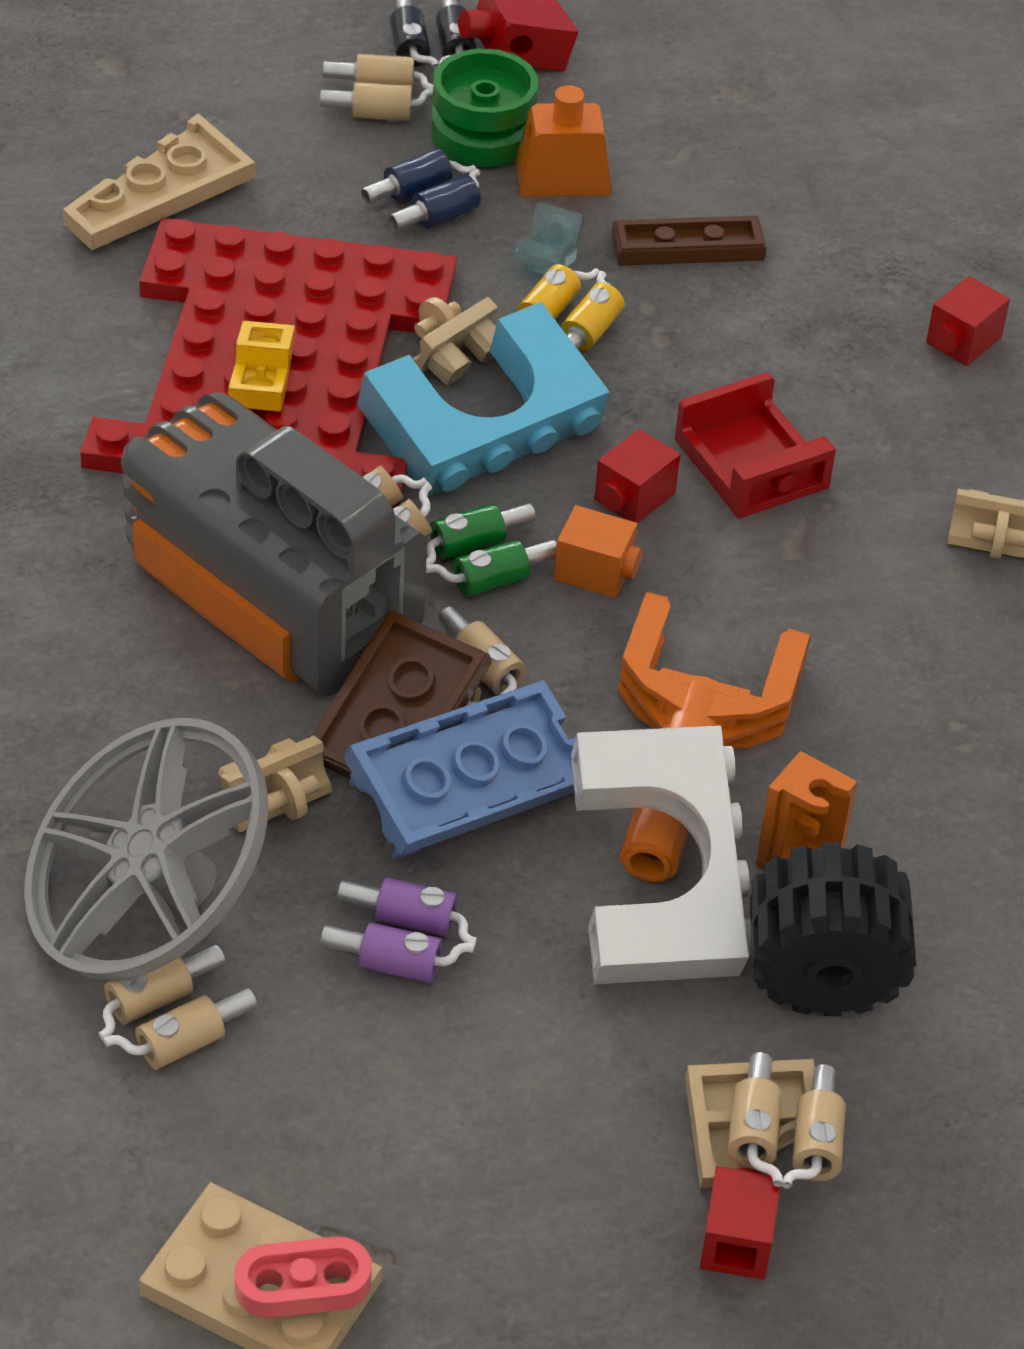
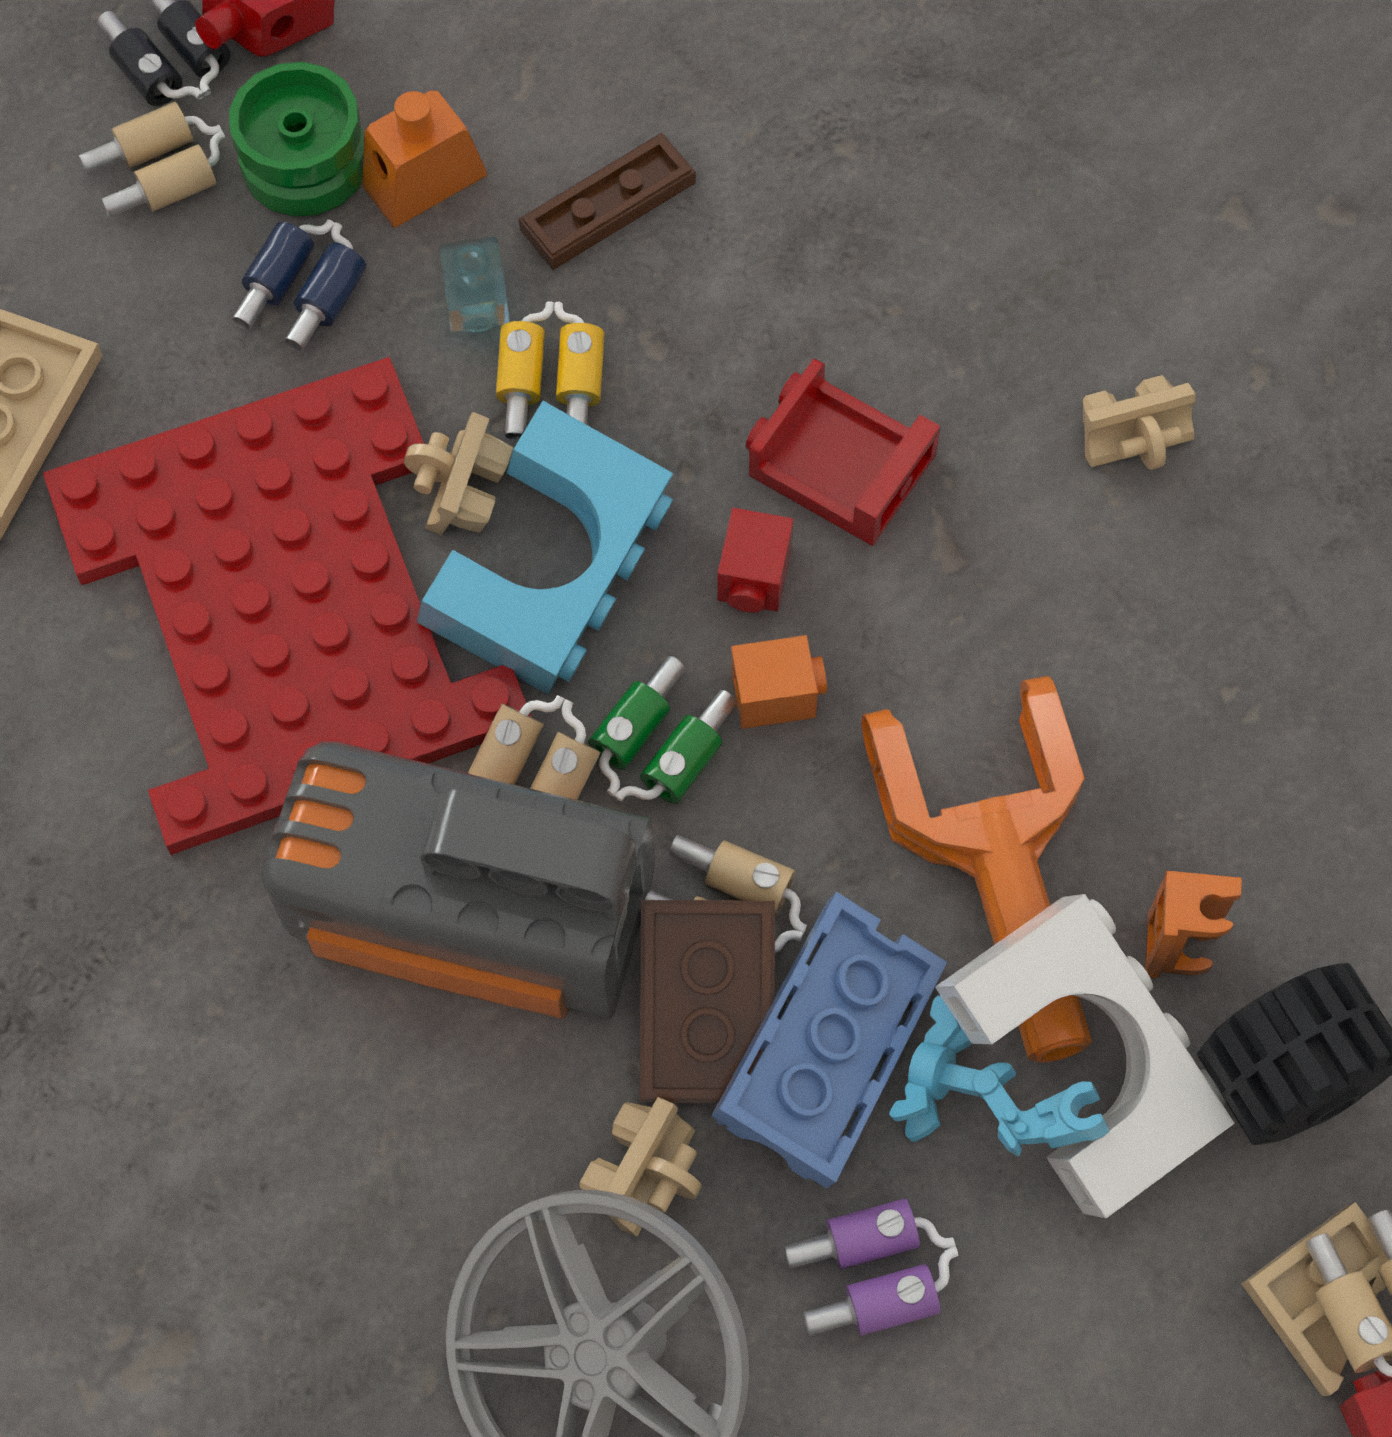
camera: 25 degrees left, 20 degrees up
yellow slope [228,321,295,412] -> none
red brick [926,276,1010,366] -> none
none -> medium azure piece [889,996,1110,1156]

